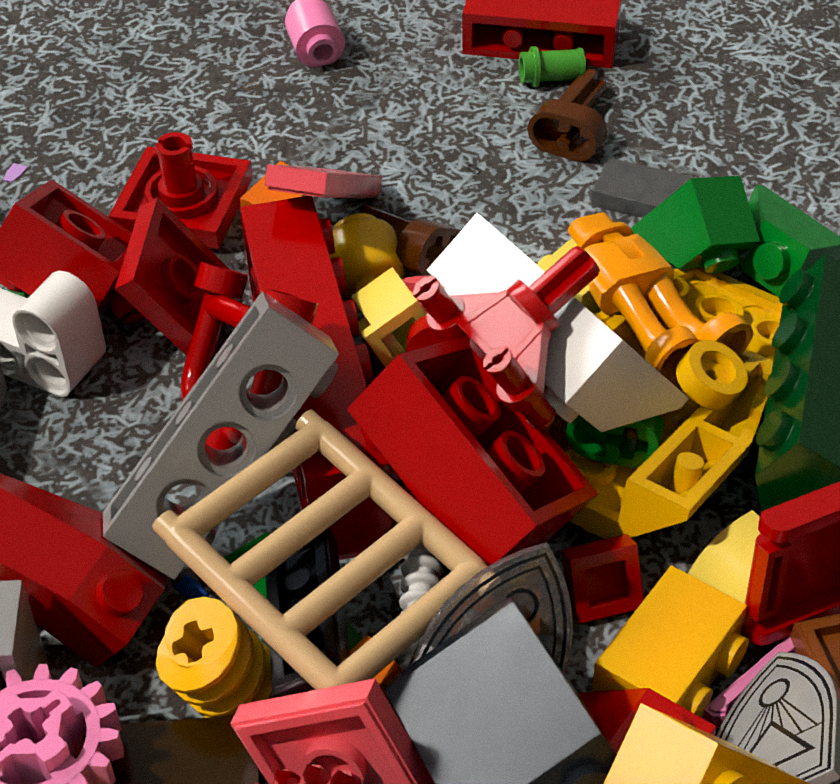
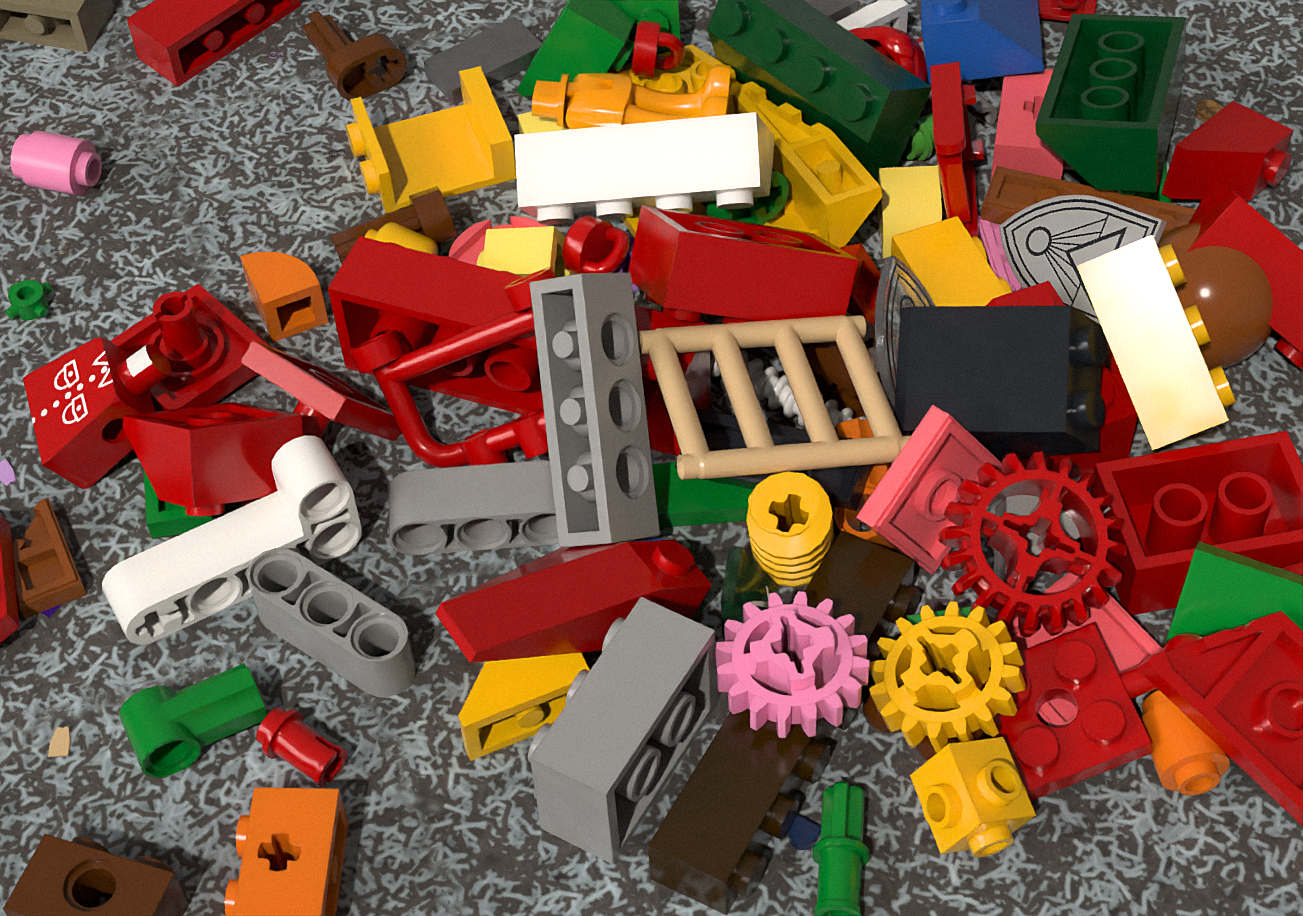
camera: 55 degrees left, 5 degrees up
coral tile [265,164,383,198] -> none
red axle [413,246,600,430] -> none
bright green pin [519,46,586,88] -> none
yellow tile [676,340,748,409] -> none
none -> green piece [5,280,52,320]
none -> red torso [23,337,171,489]
none -> yellow panel [345,66,517,213]
none -> light grey beam [389,460,559,556]
none -> red tile [632,20,685,78]
none -> clear green slope [721,546,780,634]

